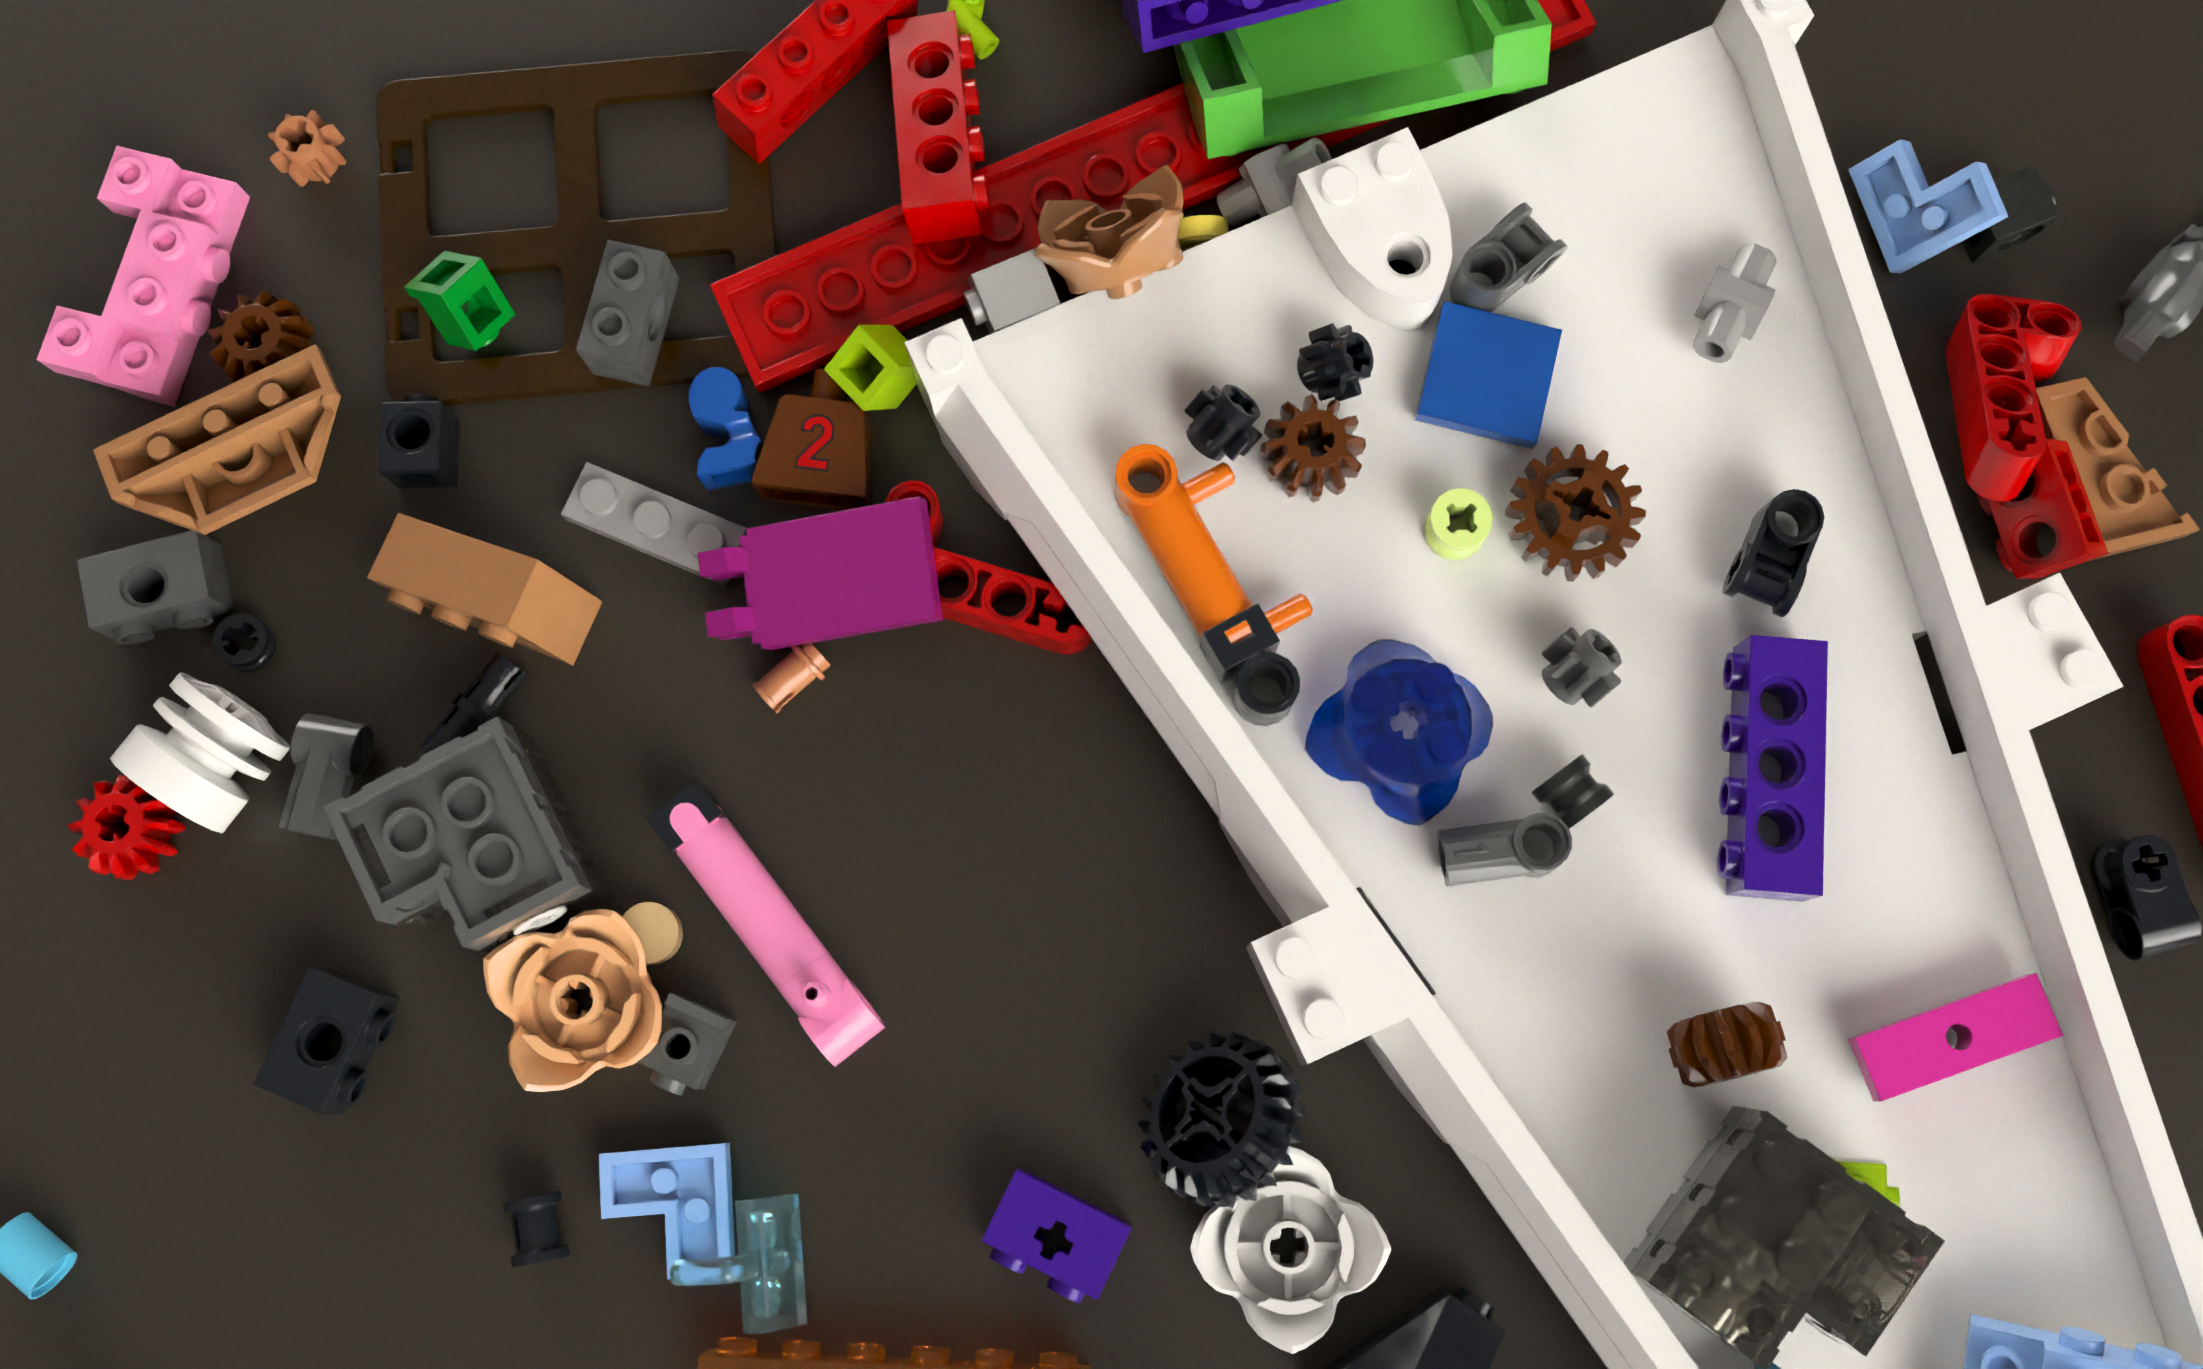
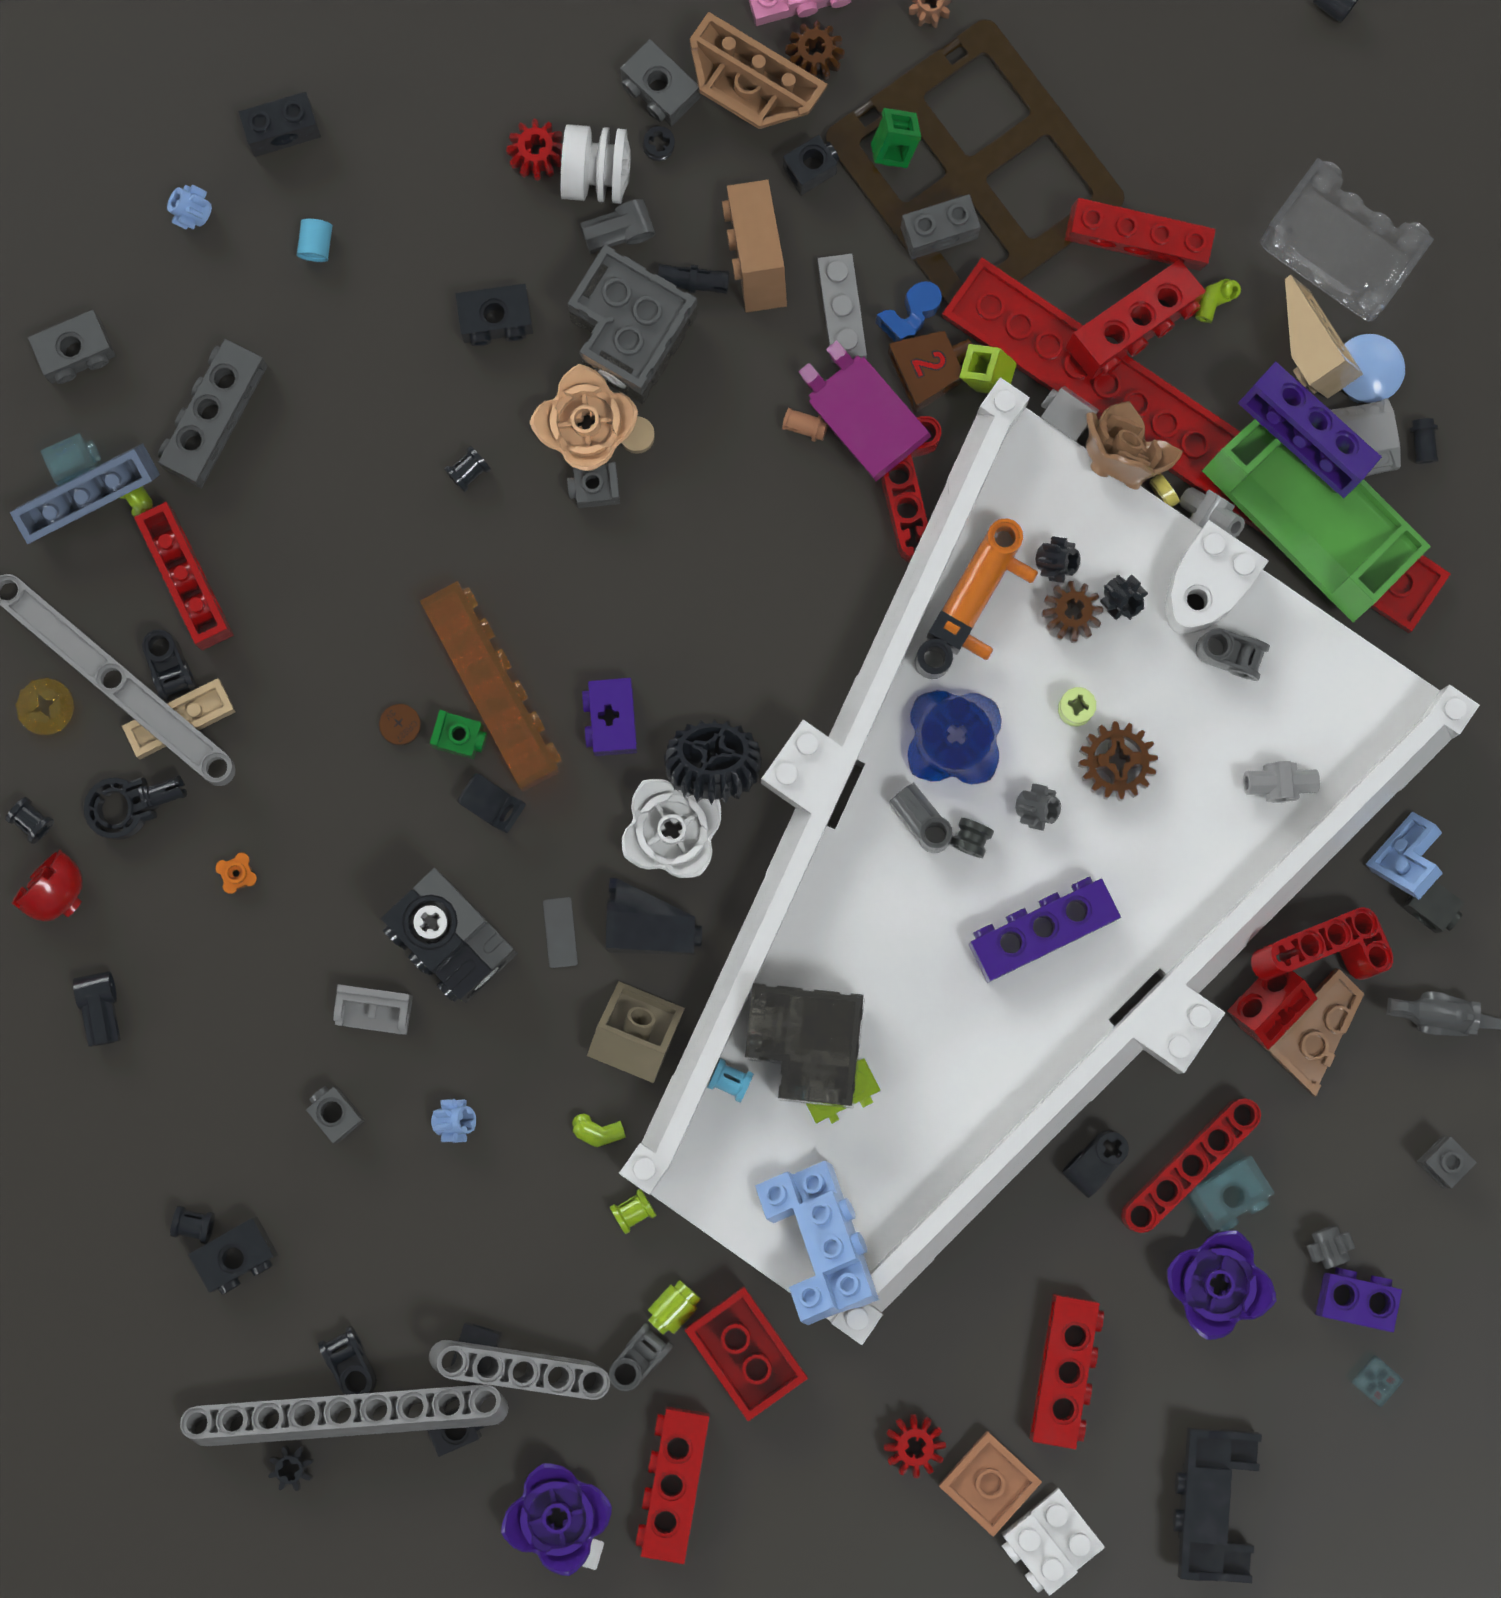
camera: 55 degrees right, 5 degrees up
light blue plate [599,1143,736,1280] -> none
bright pink piece [646,780,885,1067] -> none
clear light blue plate [670,1193,807,1334] -> none
blue tile [1414,301,1562,449] -> none
reddish brown gear [1667,1002,1788,1088] -> none
black piece [1723,489,1825,617] -> none
dark pink tile [1848,973,2063,1102] -> none

